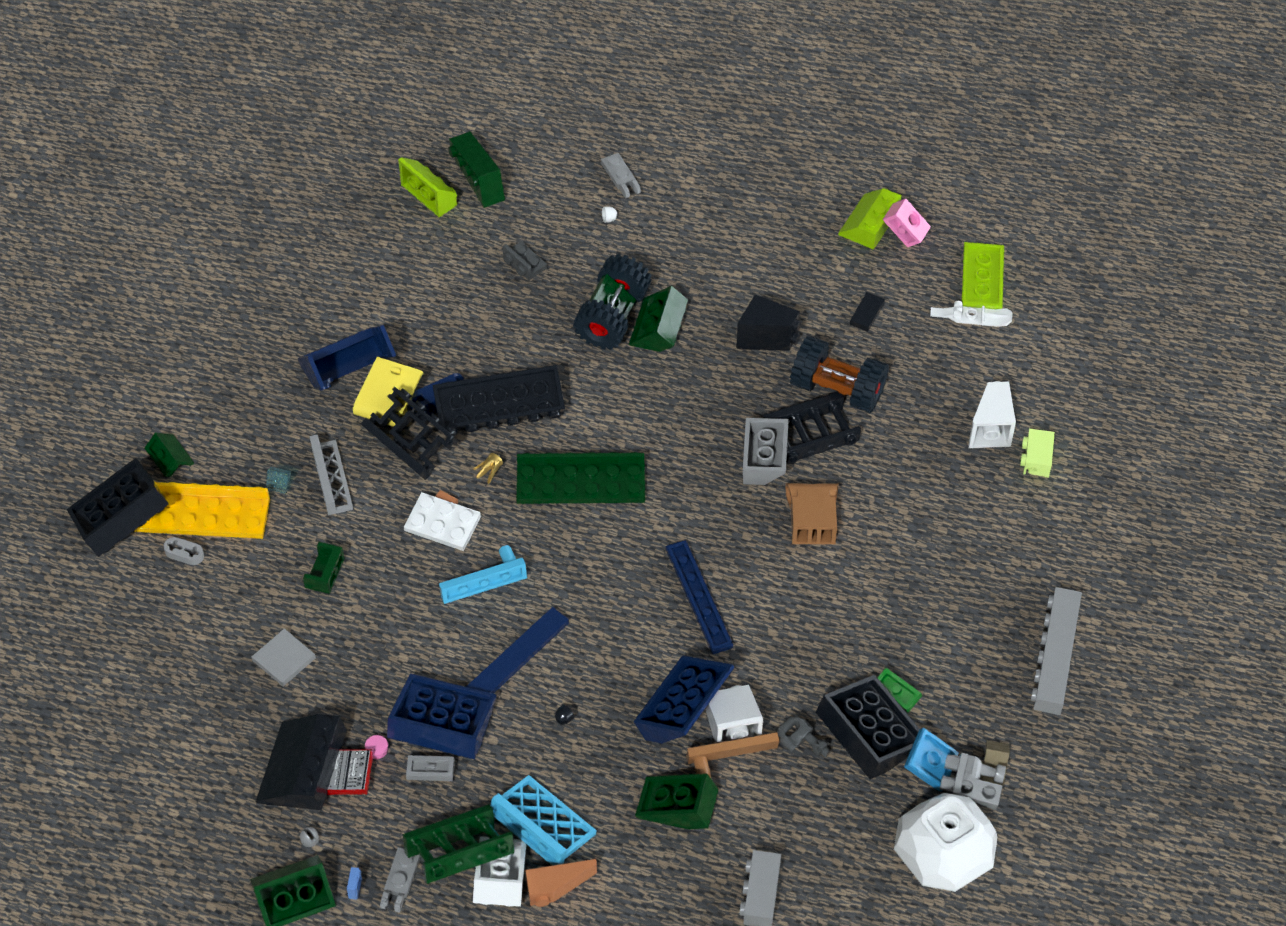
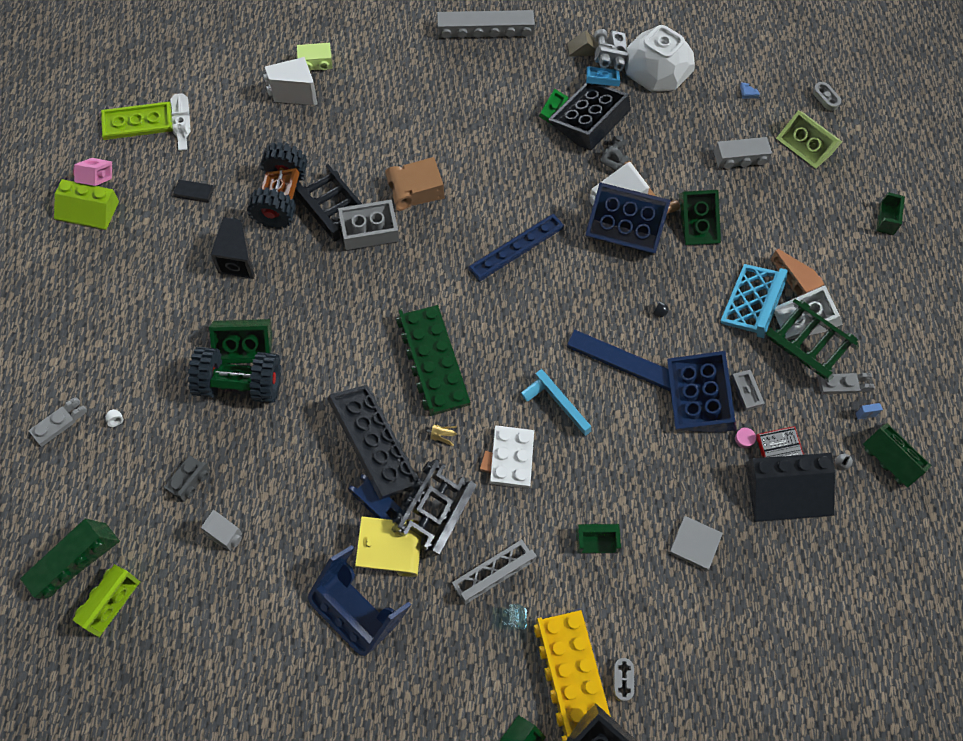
camera: 110 degrees left, 10 degrees up
none -> light grey slope [201,510,242,551]

